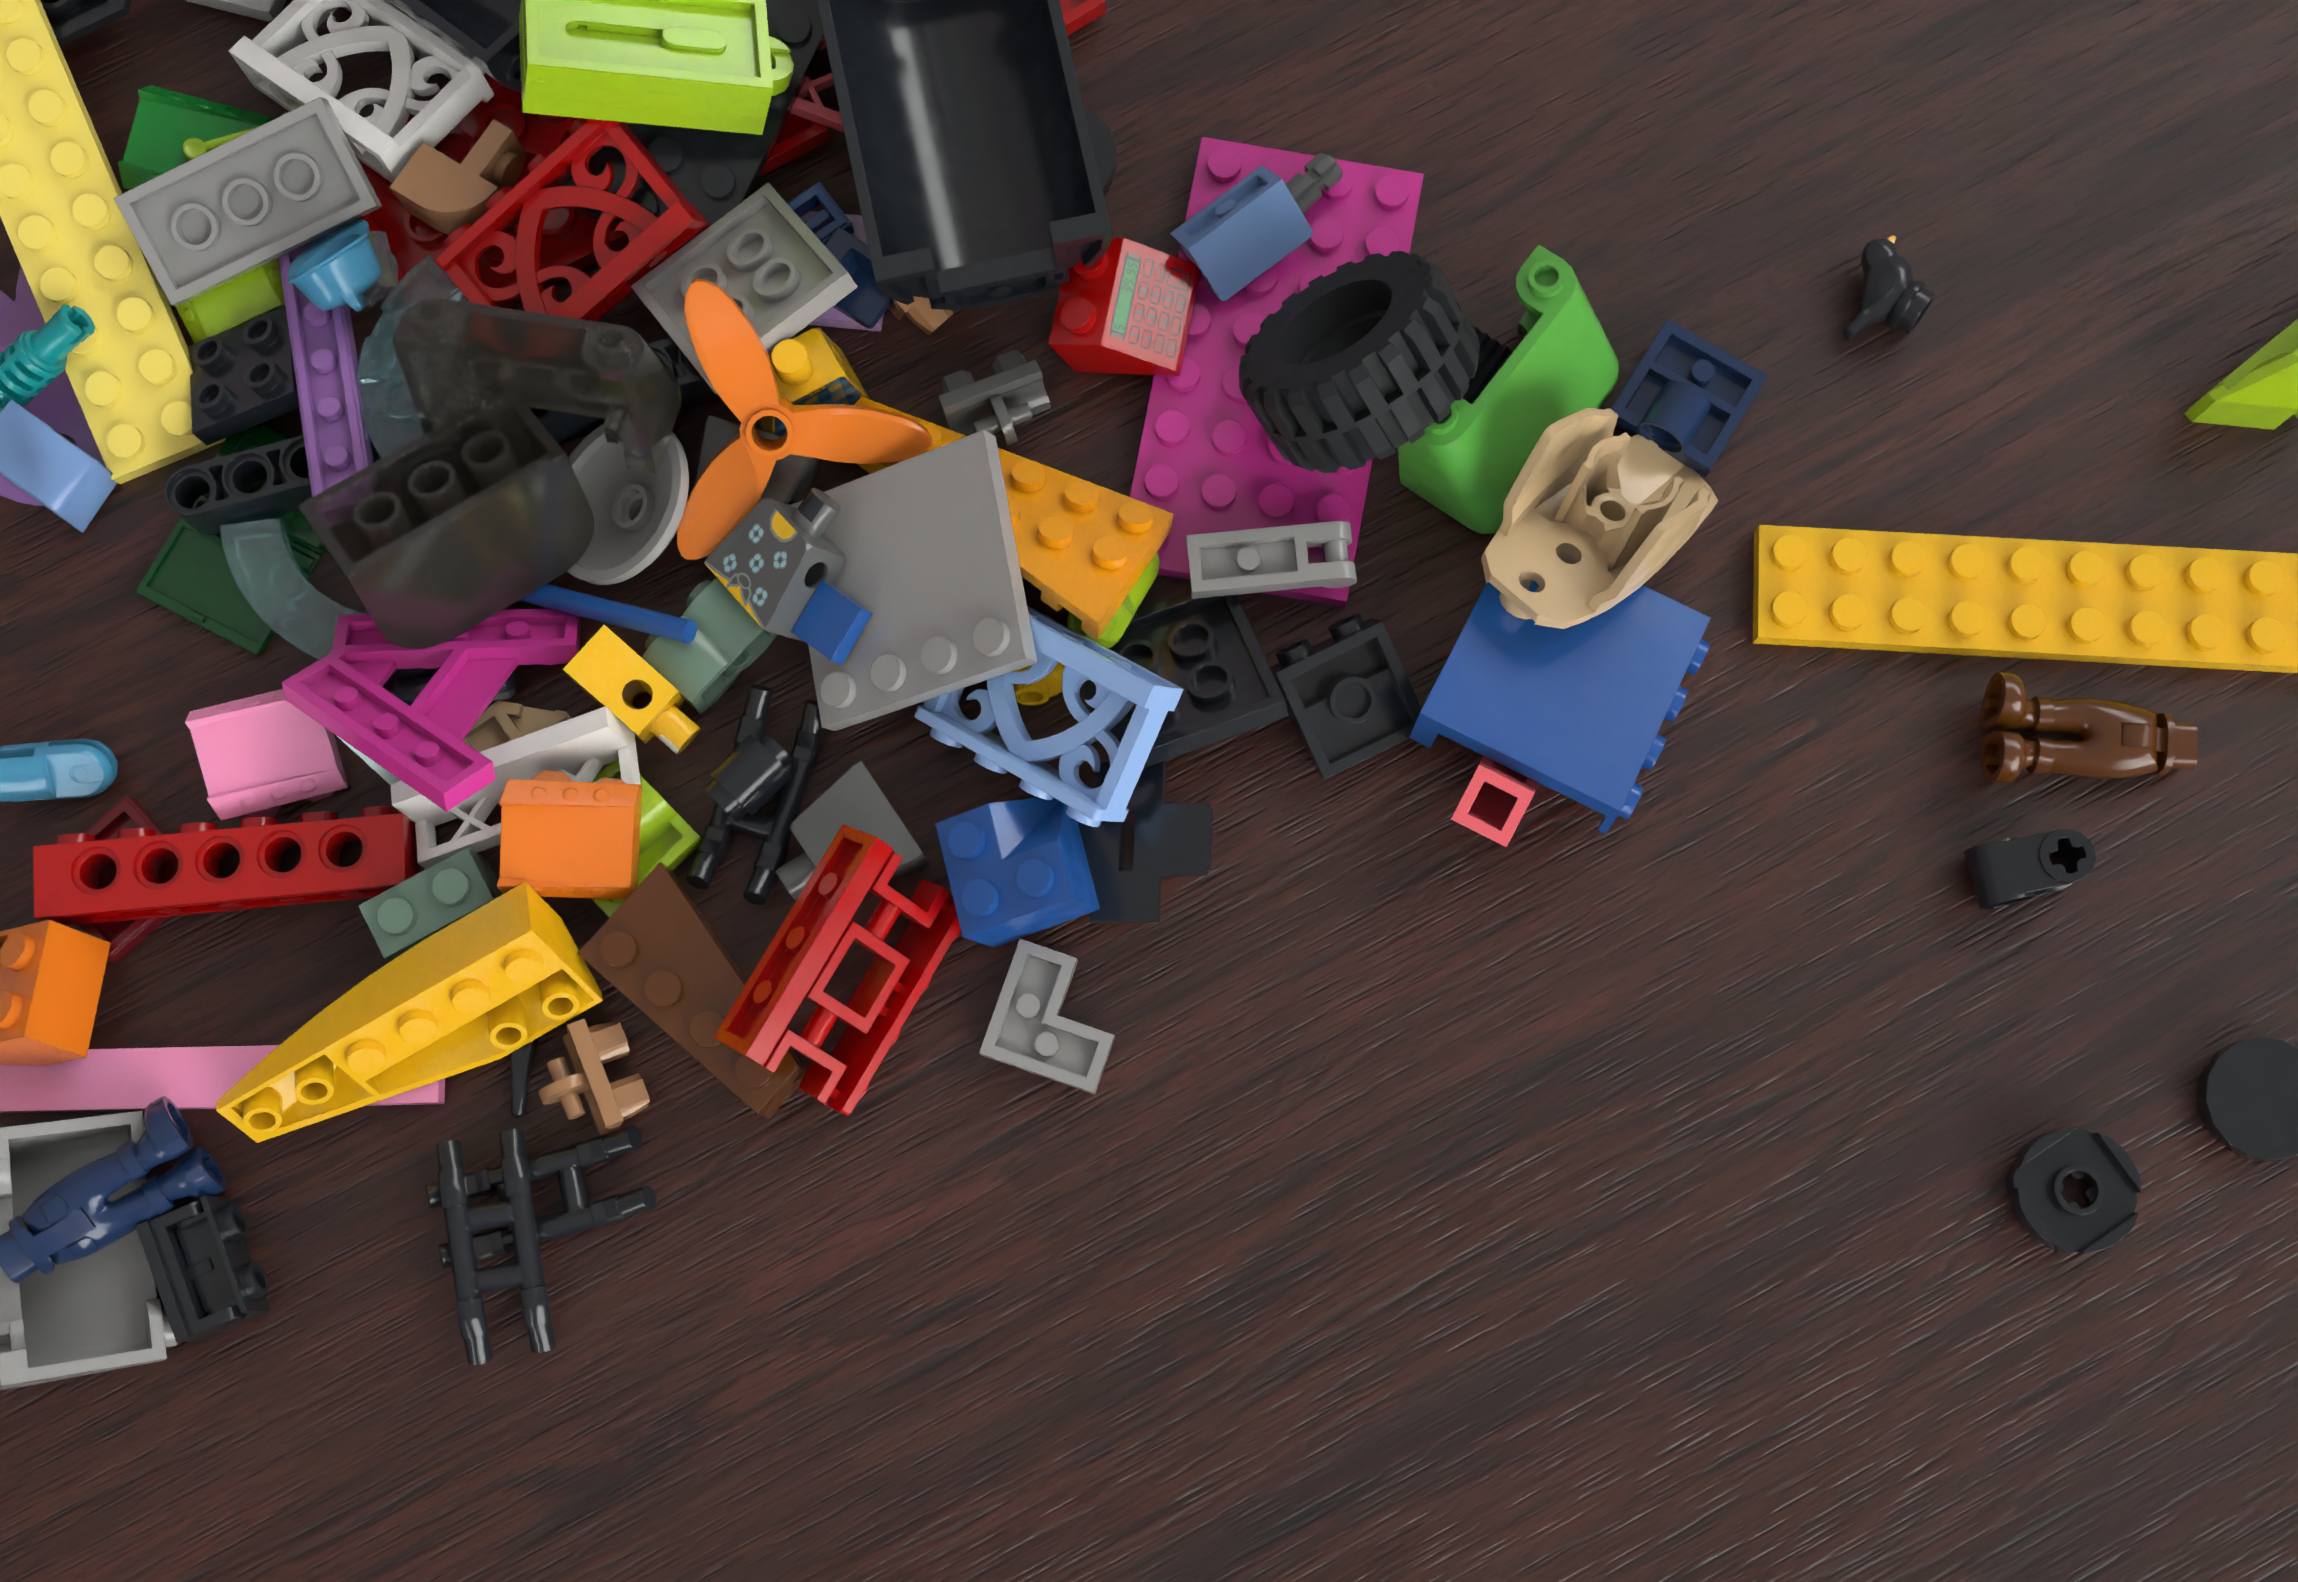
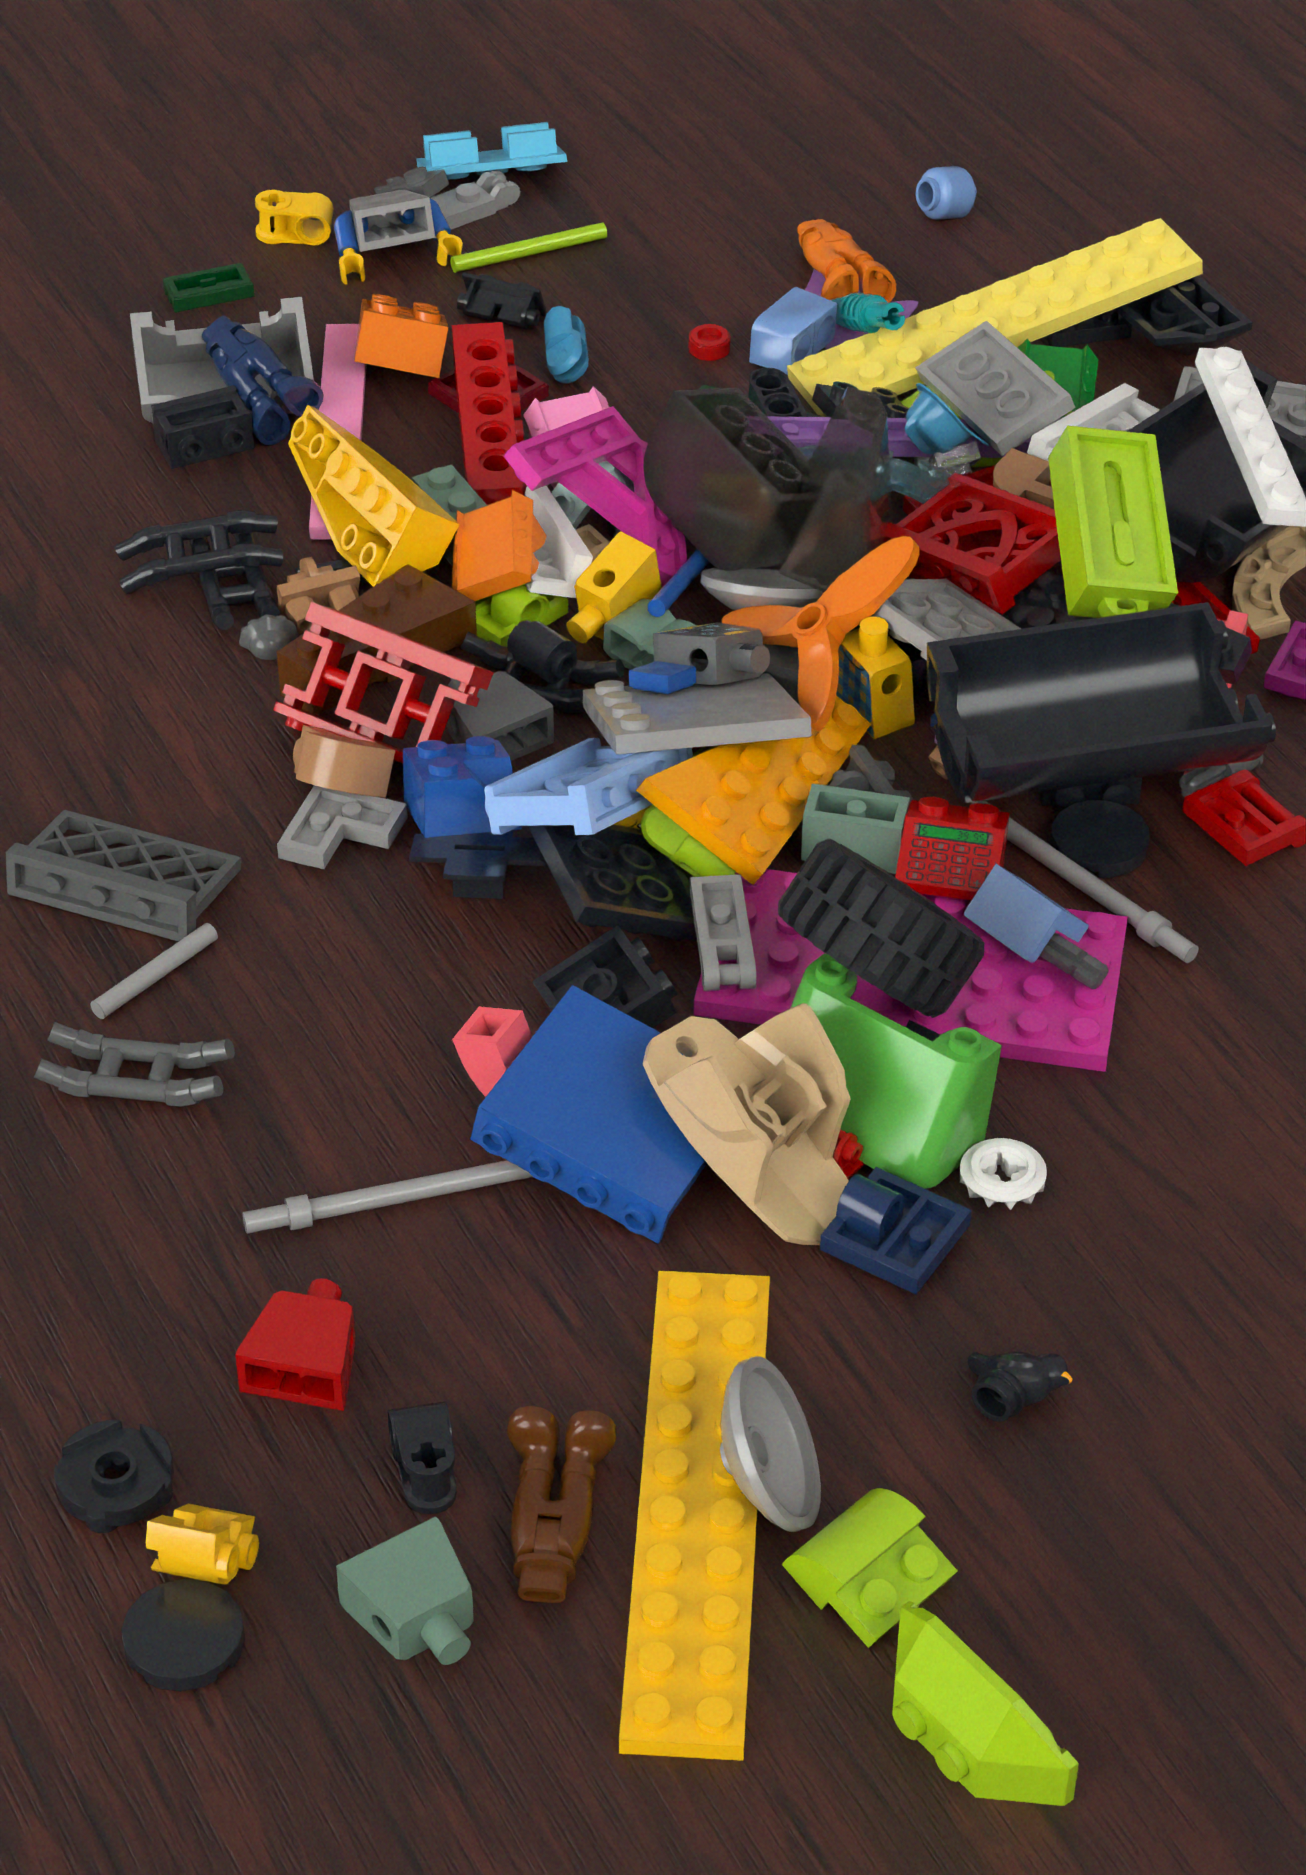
camera: 85 degrees right, 35 degrees down
none -> dark grey fence [6,810,241,941]
none -> dark grey piece [34,1022,235,1107]
none -> light grey bar [90,923,218,1019]
none -> yellow cylinder [146,1504,259,1585]
none -> red torso [235,1278,356,1411]
none -> dark grey piece [239,614,299,660]
none -> light grey bar [242,1160,533,1234]
none -> medium nougat brick [293,725,395,798]
none -> sand green torso [336,1516,474,1665]
none -> red tile [688,324,731,361]
none -> light grey dish [720,1356,821,1532]
none -> lime brick [782,1488,958,1648]
none -> sand green brick [801,783,910,874]
none -> white gear [960,1138,1047,1210]
none -> light grey bar [972,801,1199,963]

